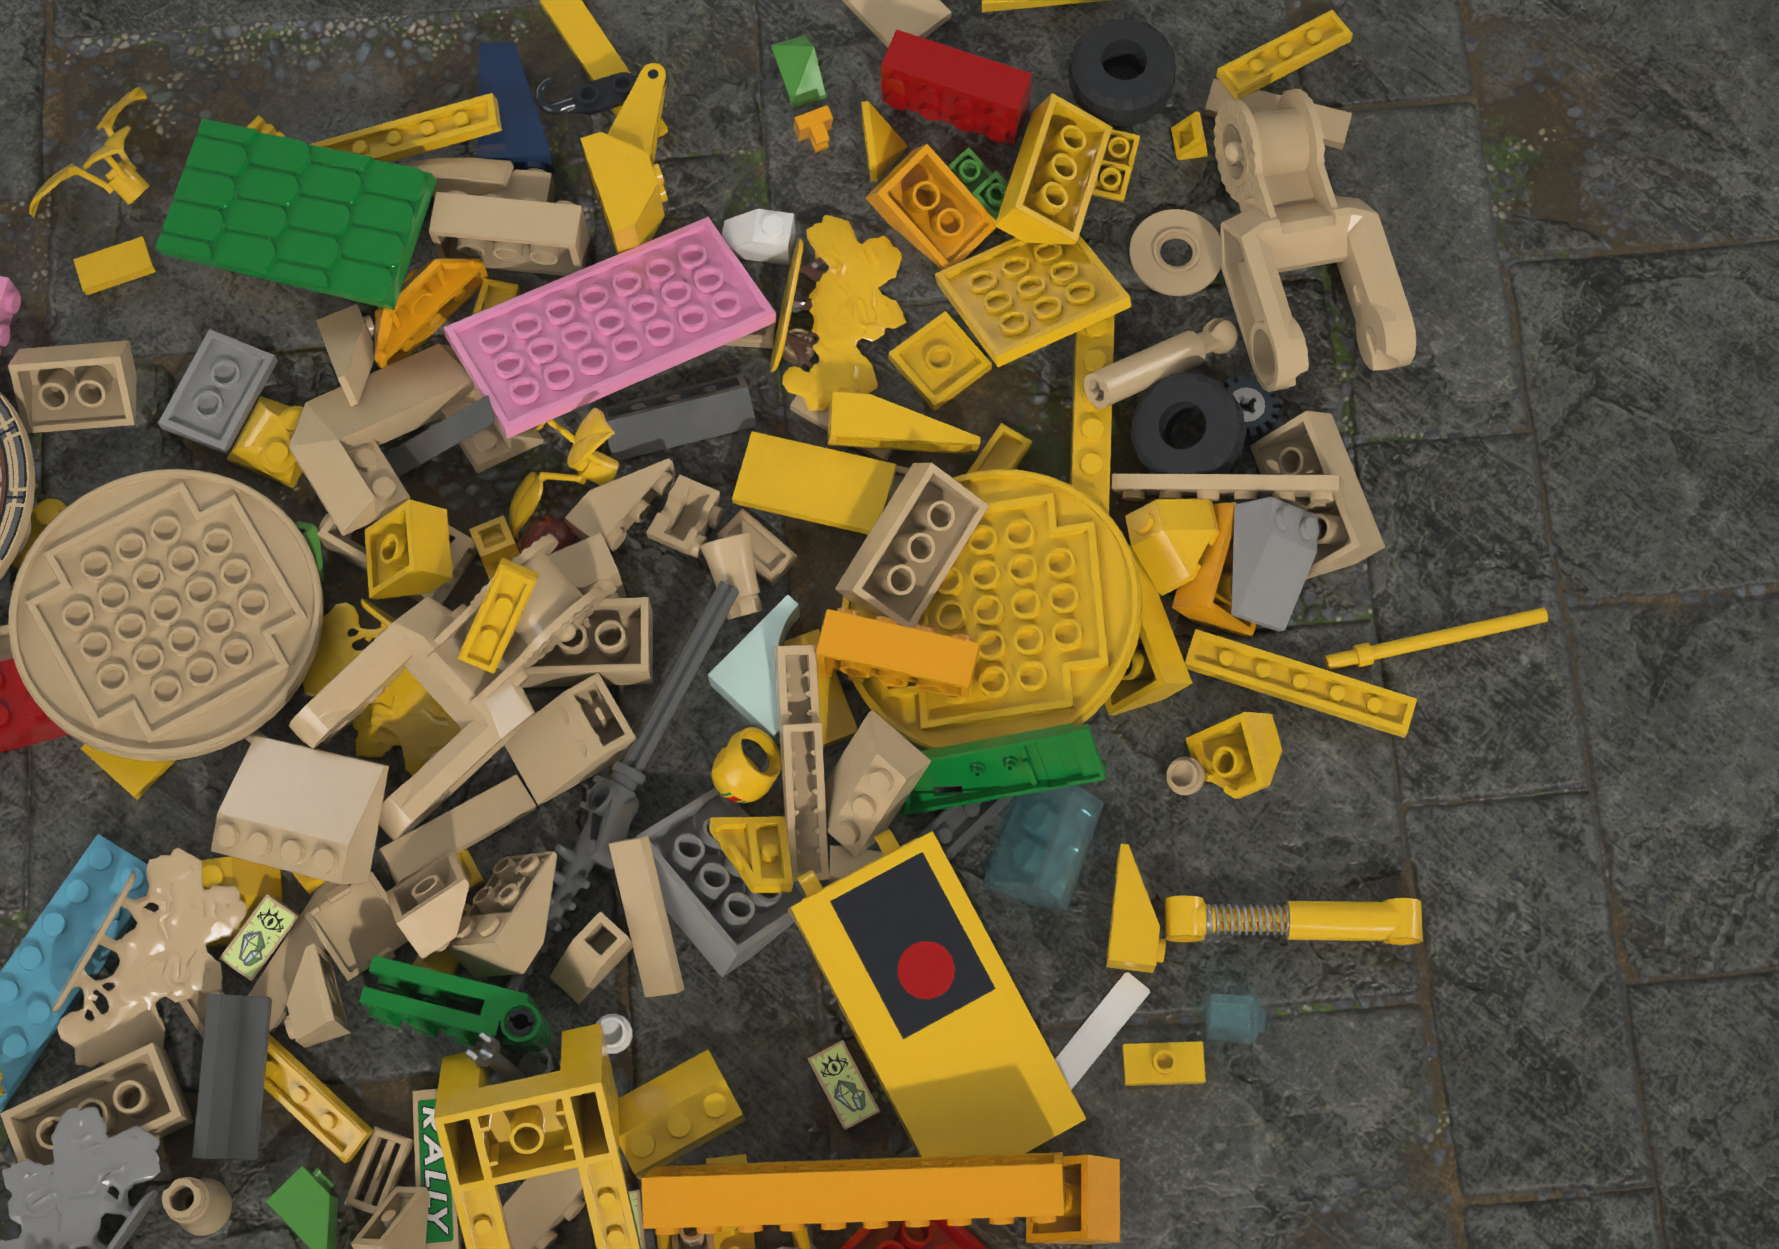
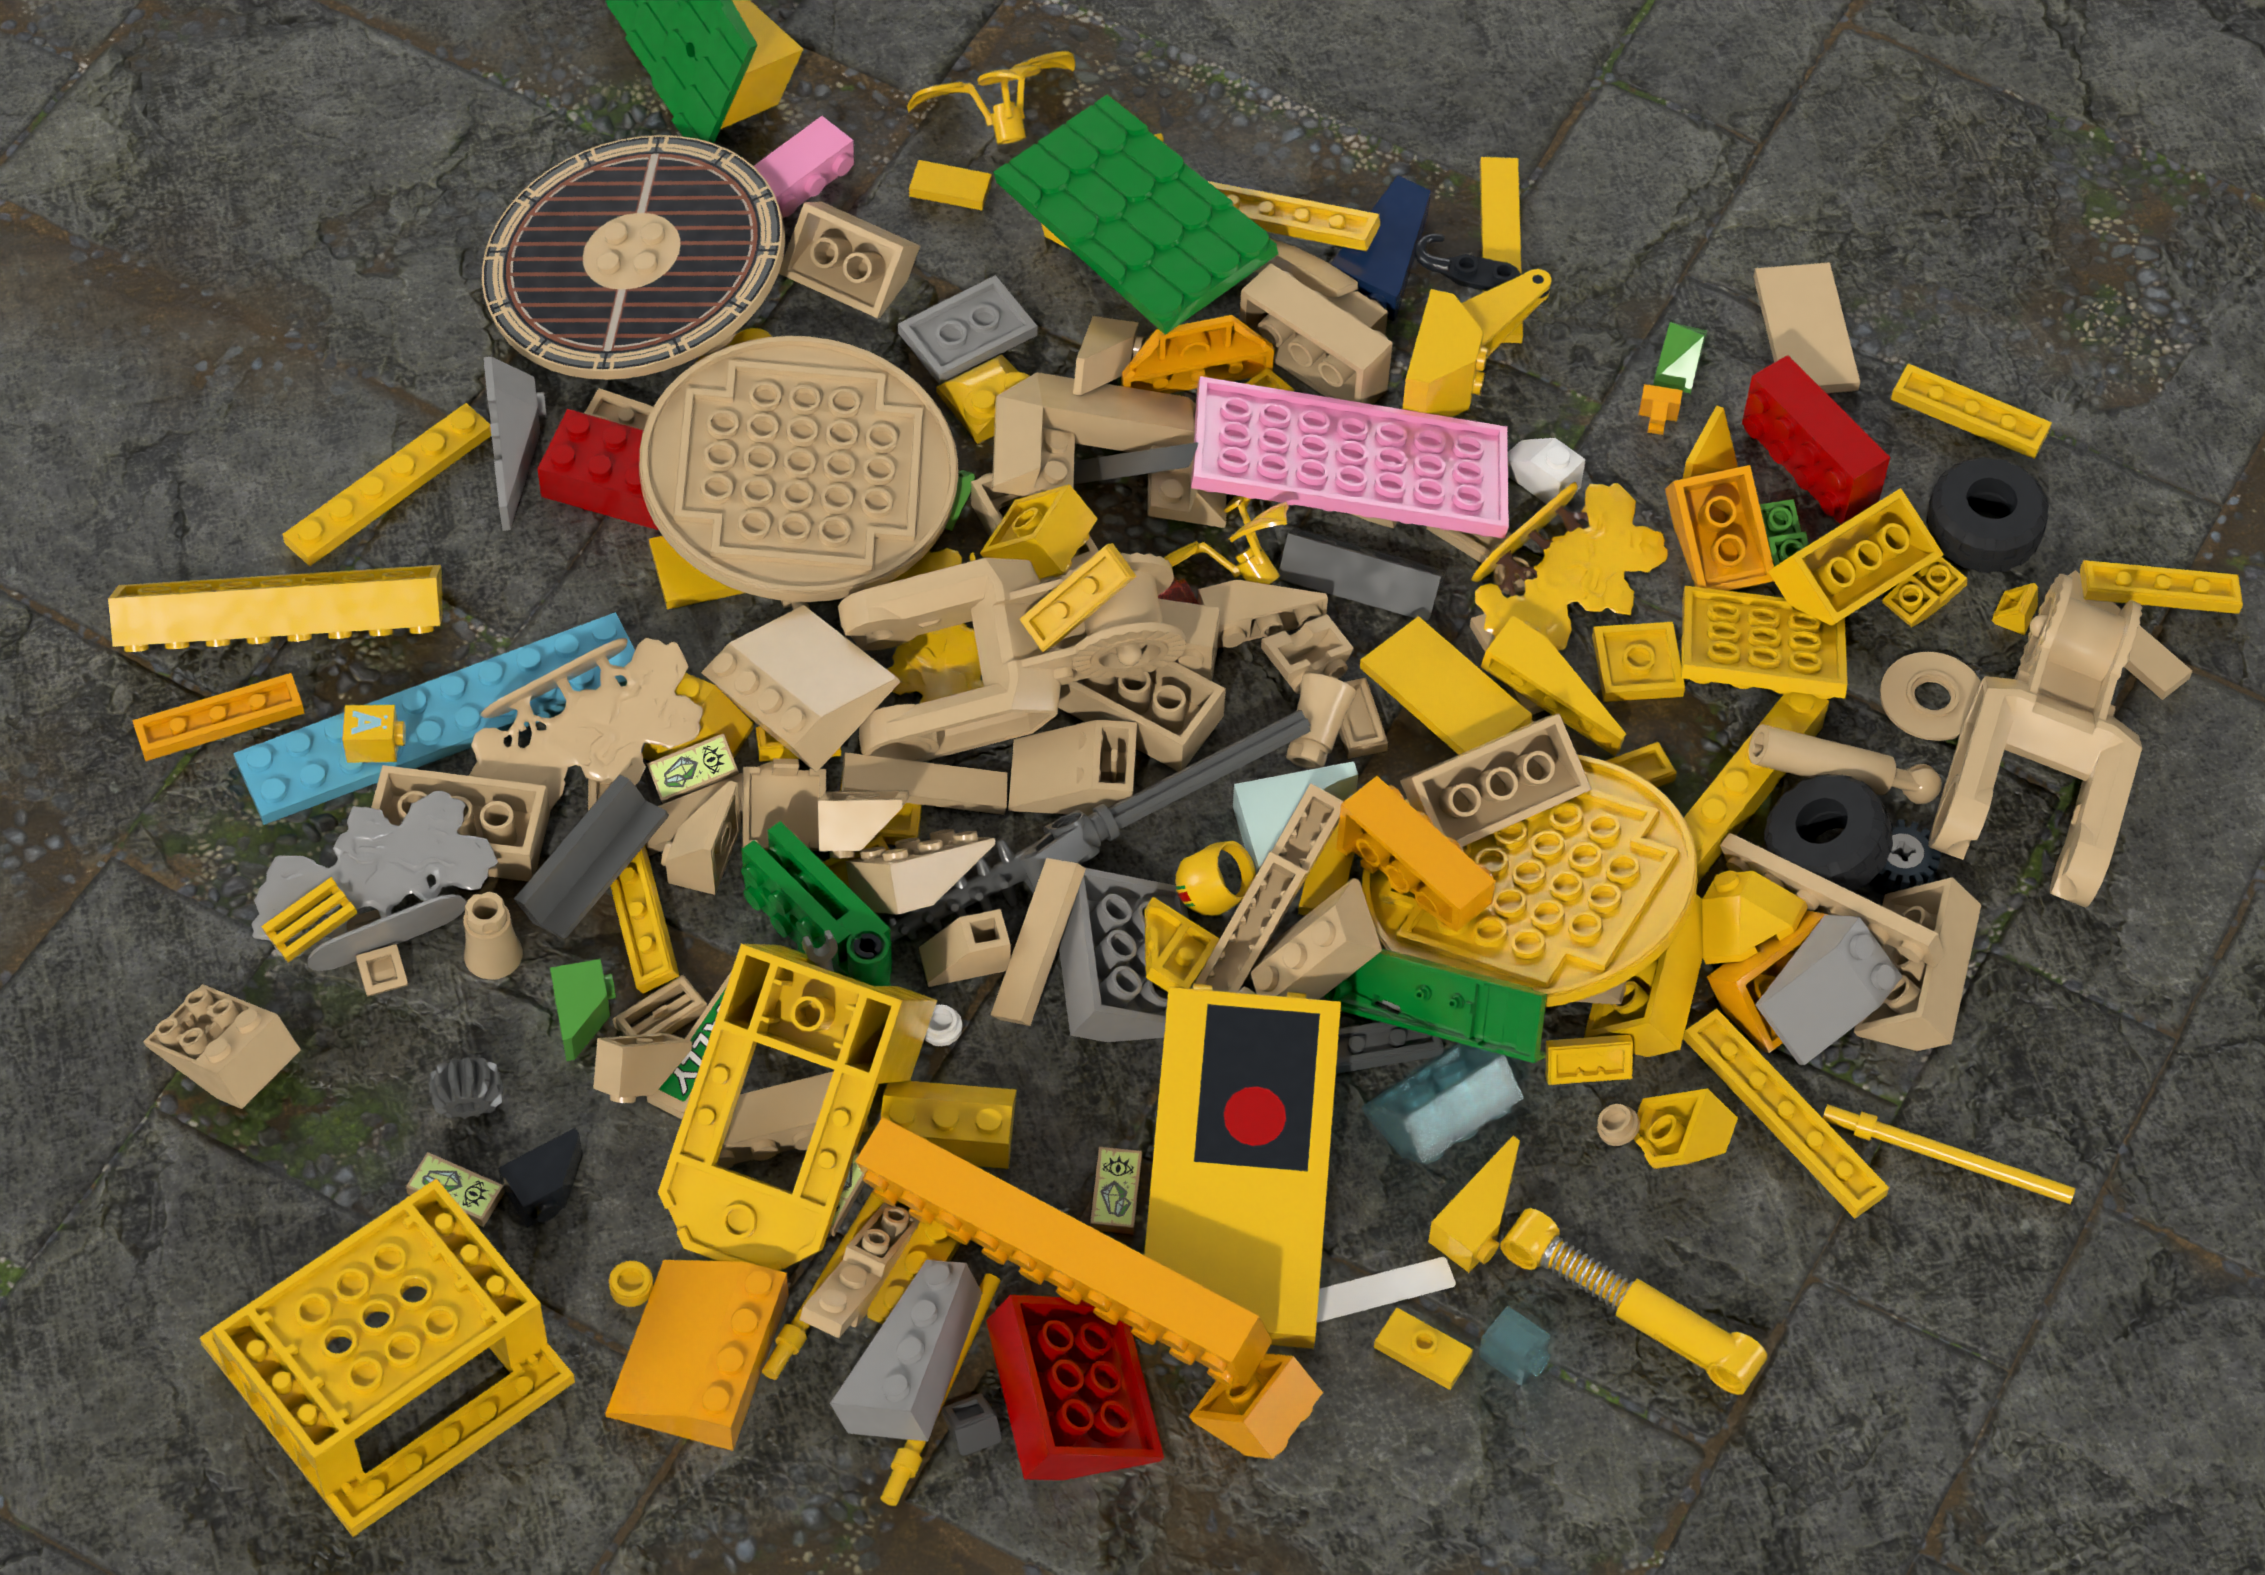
camera: 30 degrees right, 15 degrees down
none -> yellow plate [1546,1034,1633,1085]

